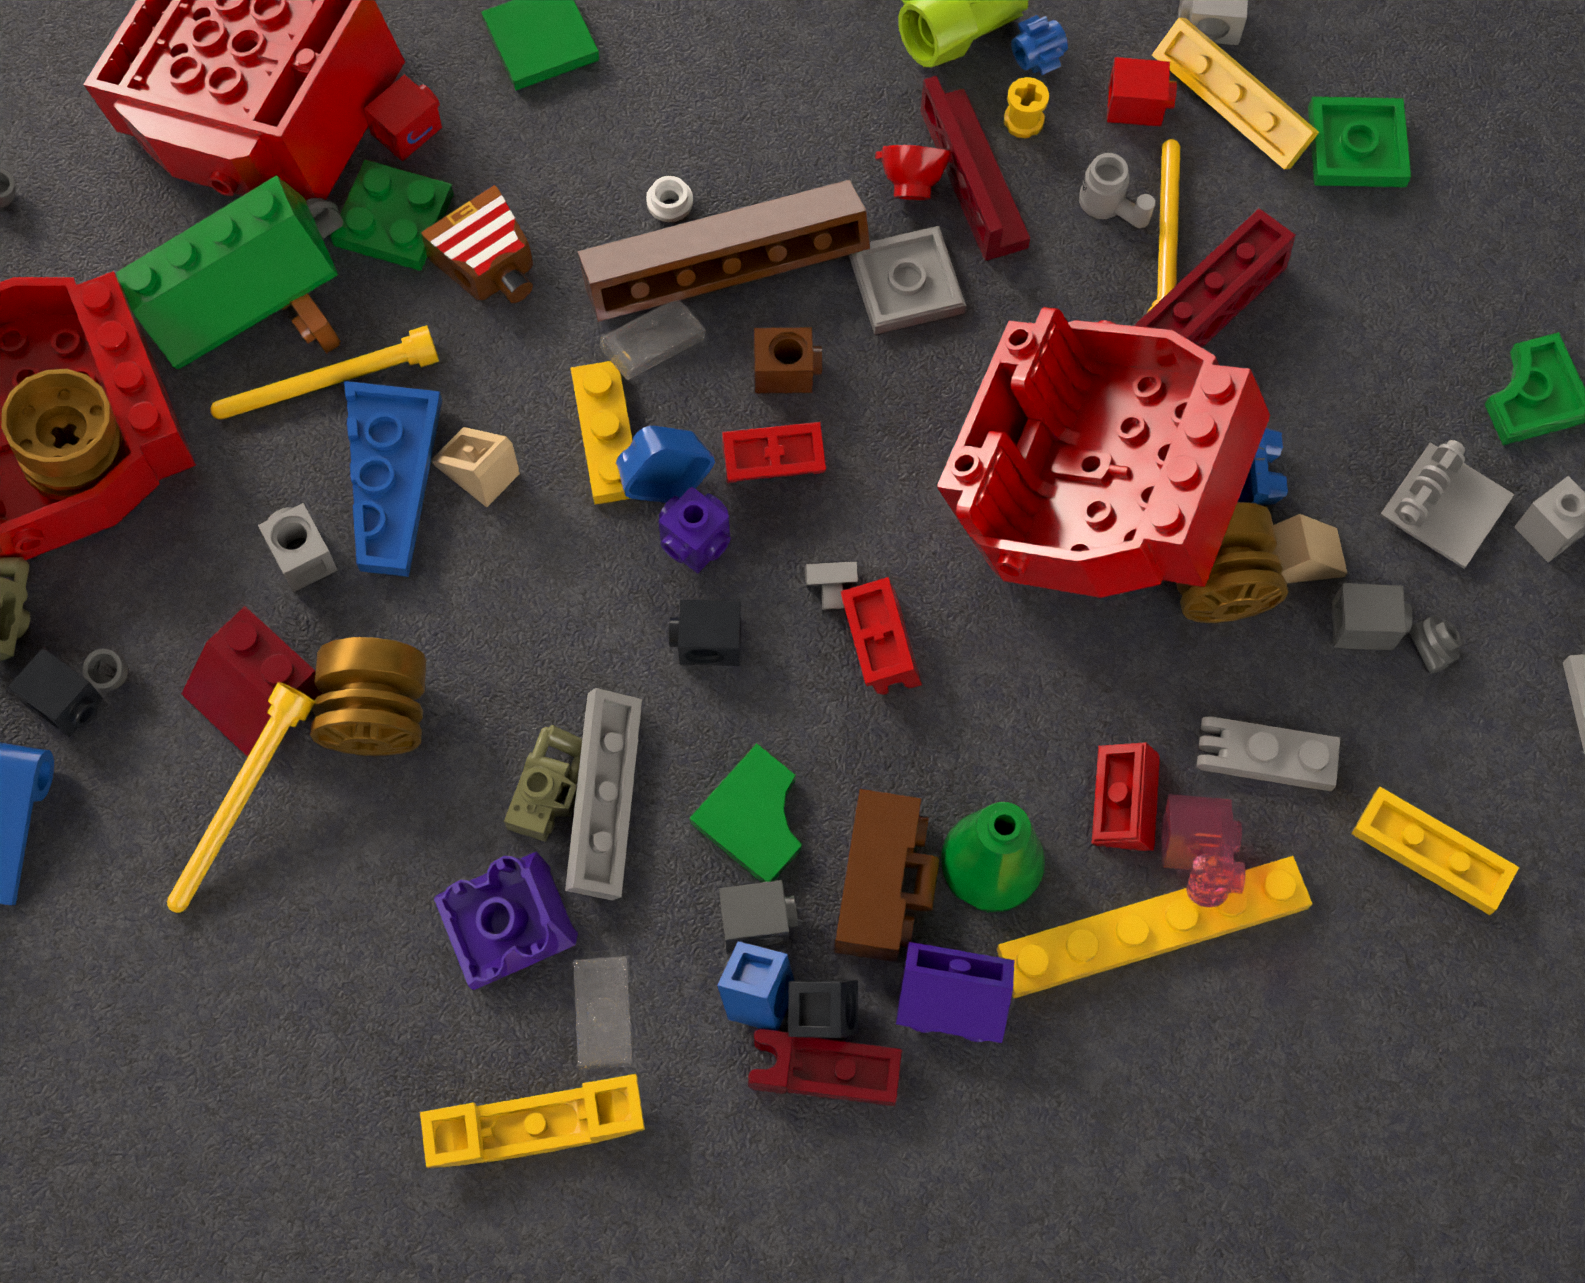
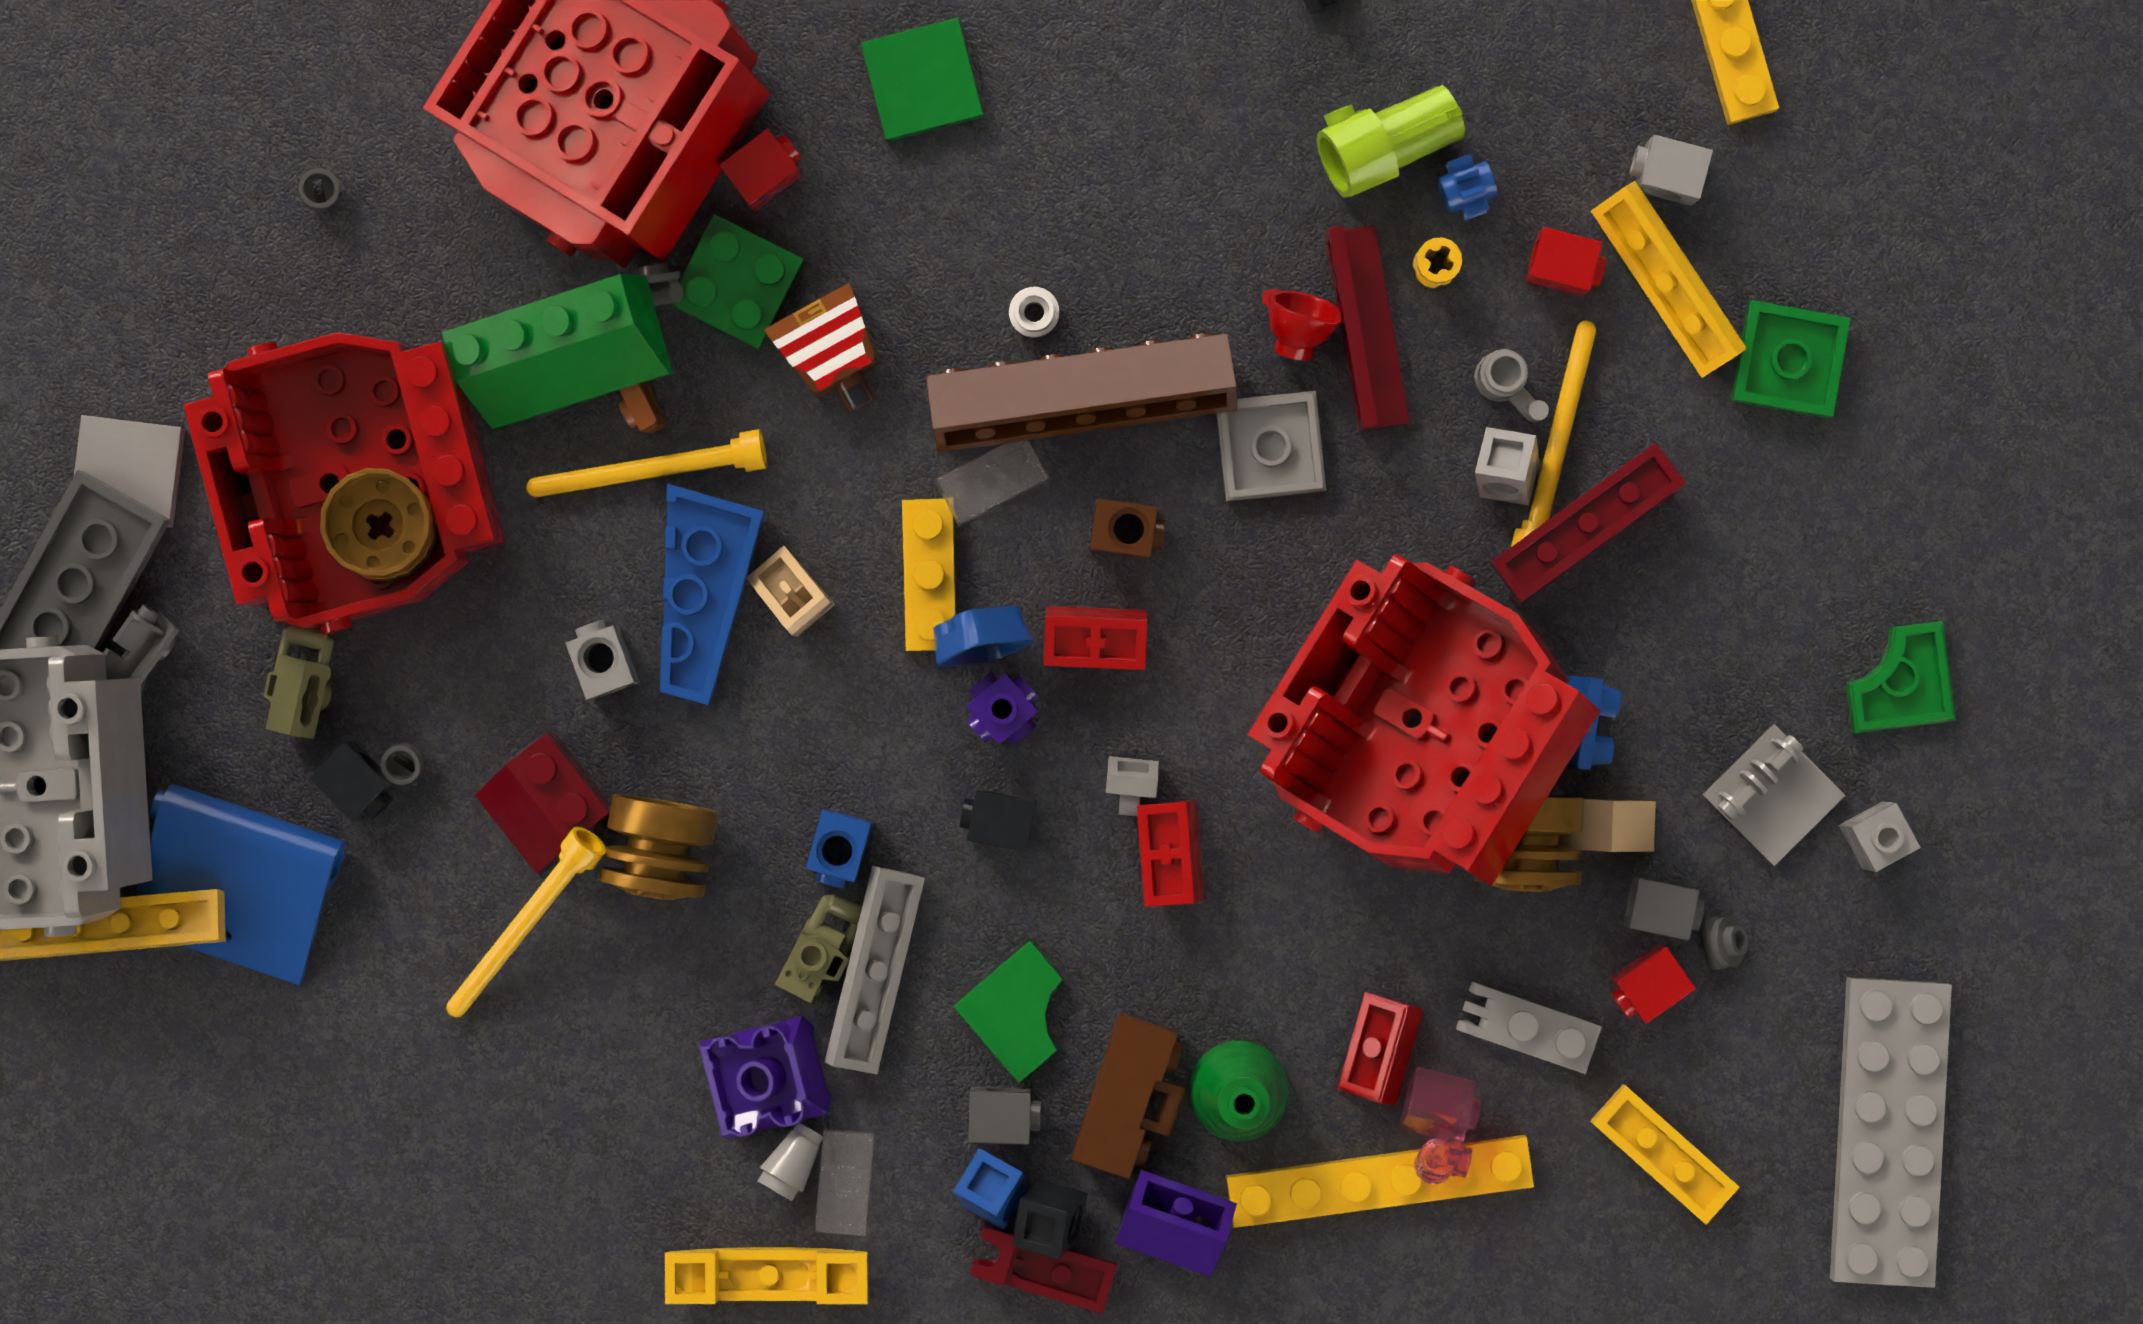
camera: 15 degrees right, 20 degrees up
none -> light grey cone [758,1123,824,1201]
none -> blue brick [806,809,874,888]
none -> light grey brick [1475,427,1540,506]
none -> red brick [1609,944,1696,1024]

